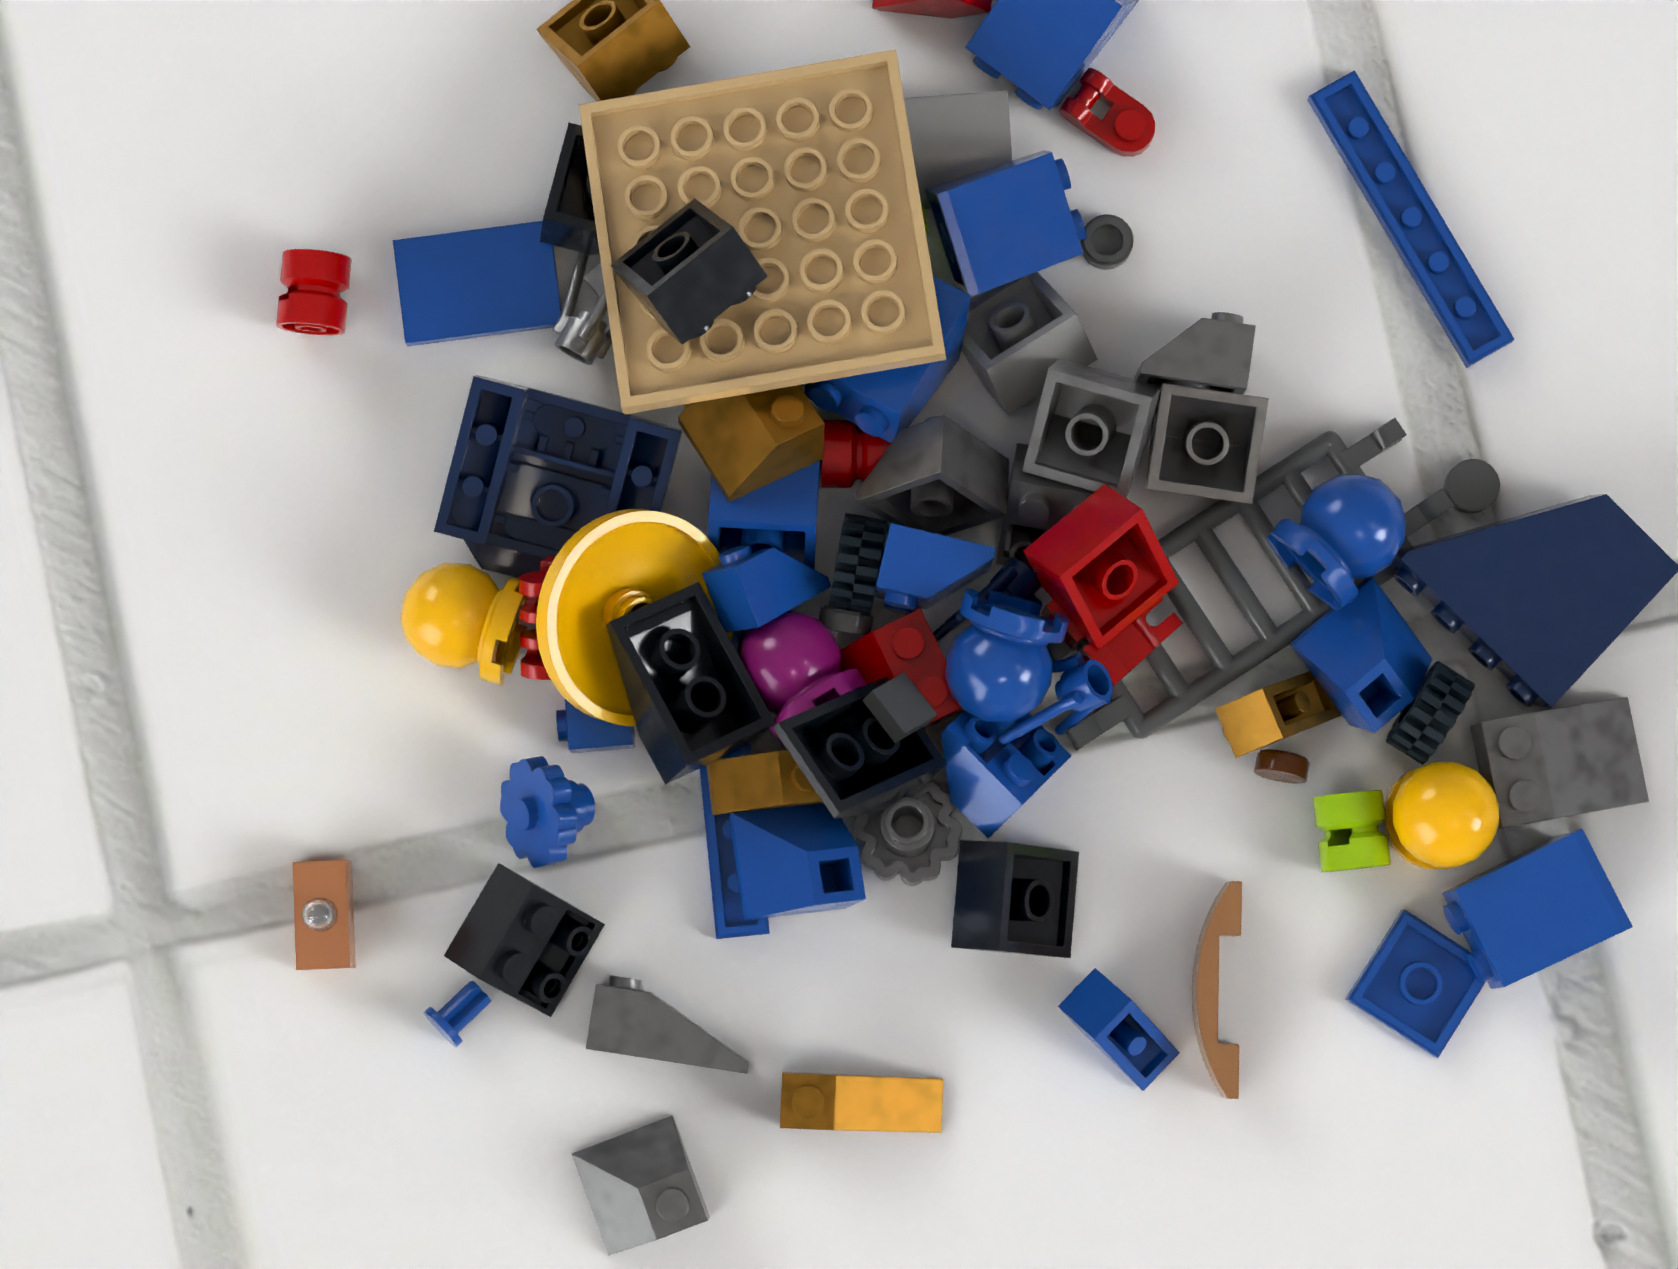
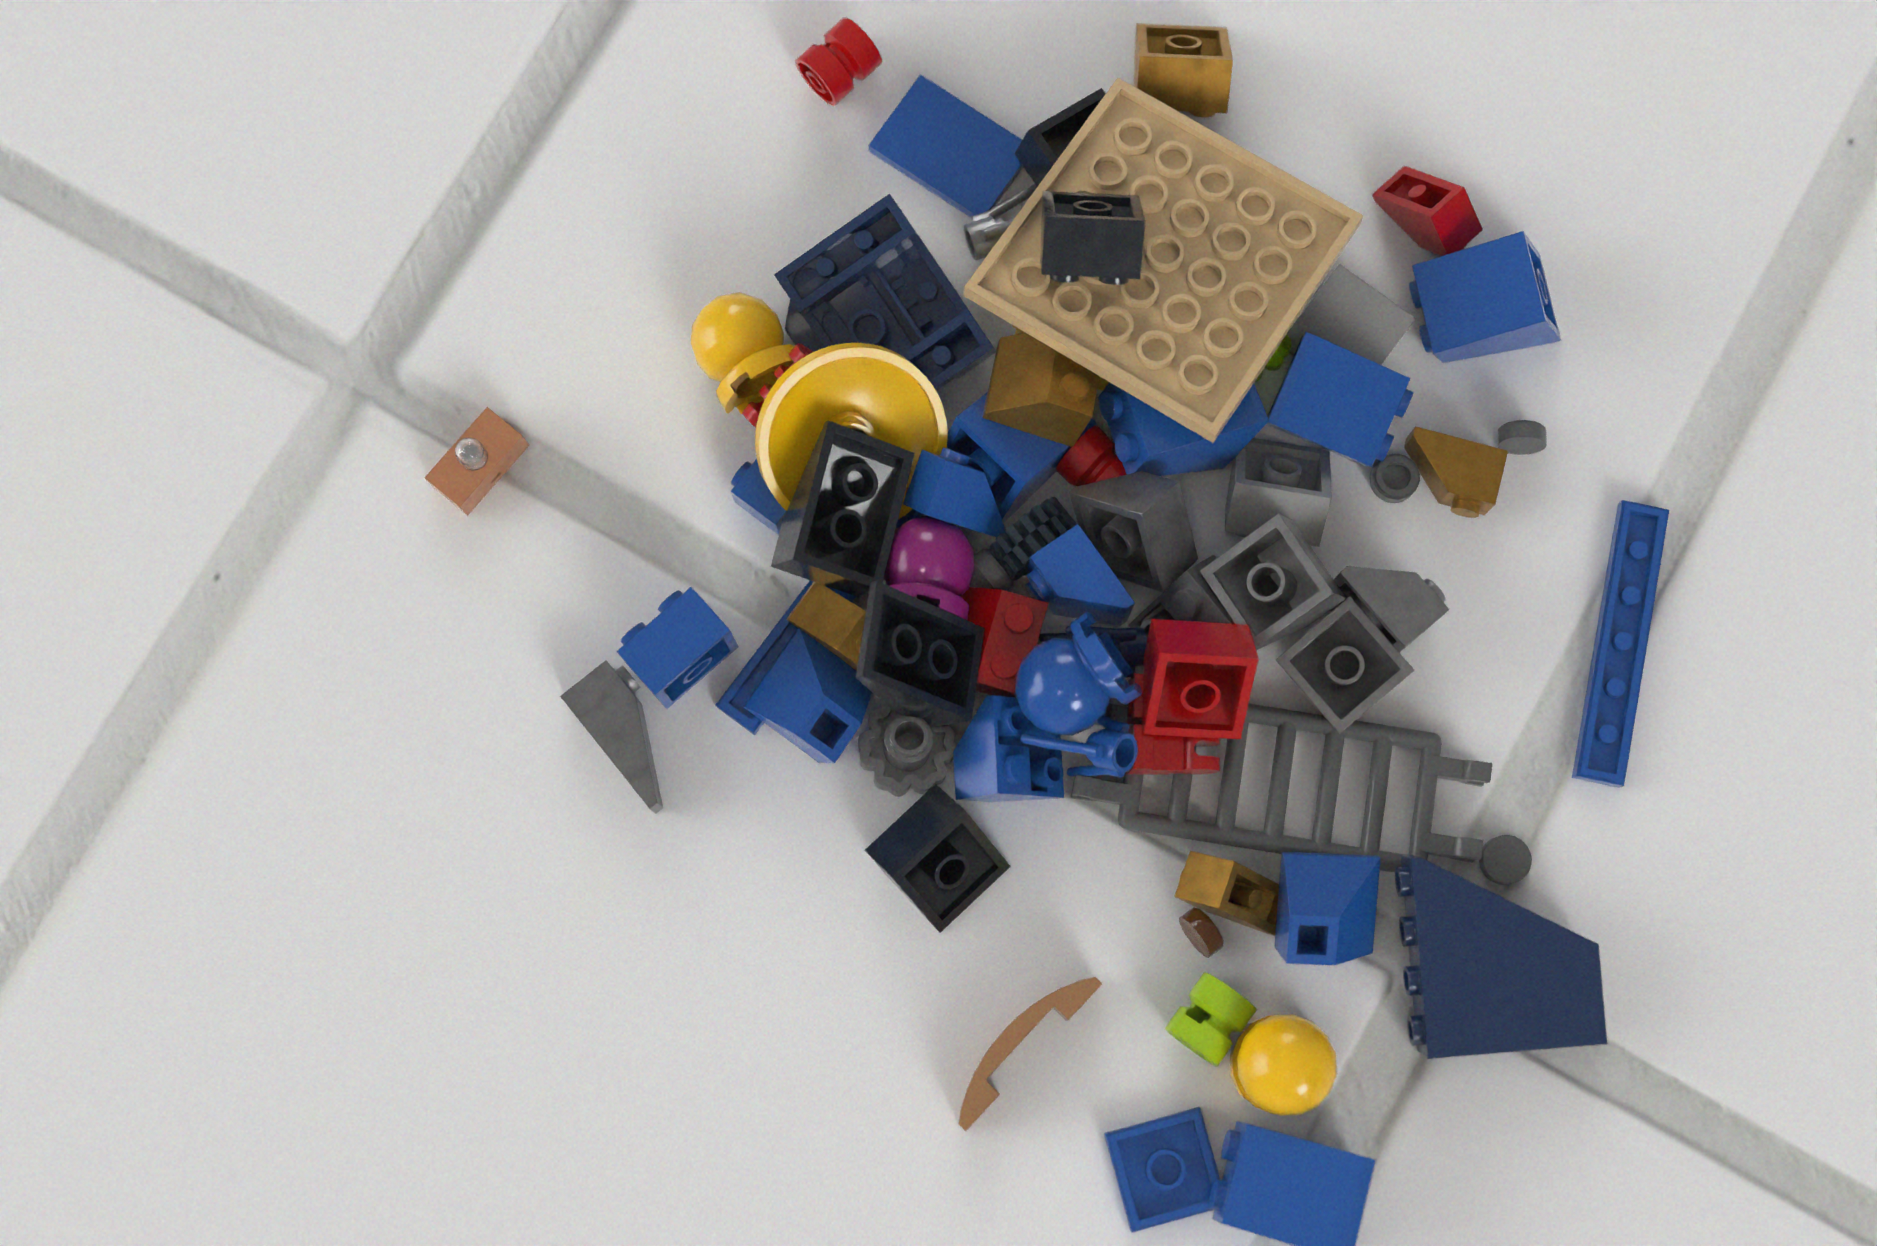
camera: 45 degrees right, 5 degrees down
blue piece [423,980,492,1047] -> none
black slope [444,863,605,1017] -> none
blue plant [500,756,595,868] -> none
flat silver slope [572,1115,710,1255] -> none
slope [780,1072,943,1133] -> none
dark grey tile [862,672,938,743] -> none
red plate [1058,67,1155,157] -> none
blue slope [1058,968,1180,1091] -> none
blue tile [1267,474,1406,611] -> none
black bush [1386,661,1475,765] -> none
flat silver slope [1470,697,1649,829] -> none
none -> blue brick [616,587,739,709]
none -> pearl gold slope [1404,426,1508,518]
none -> dark grey tile [1498,420,1547,455]

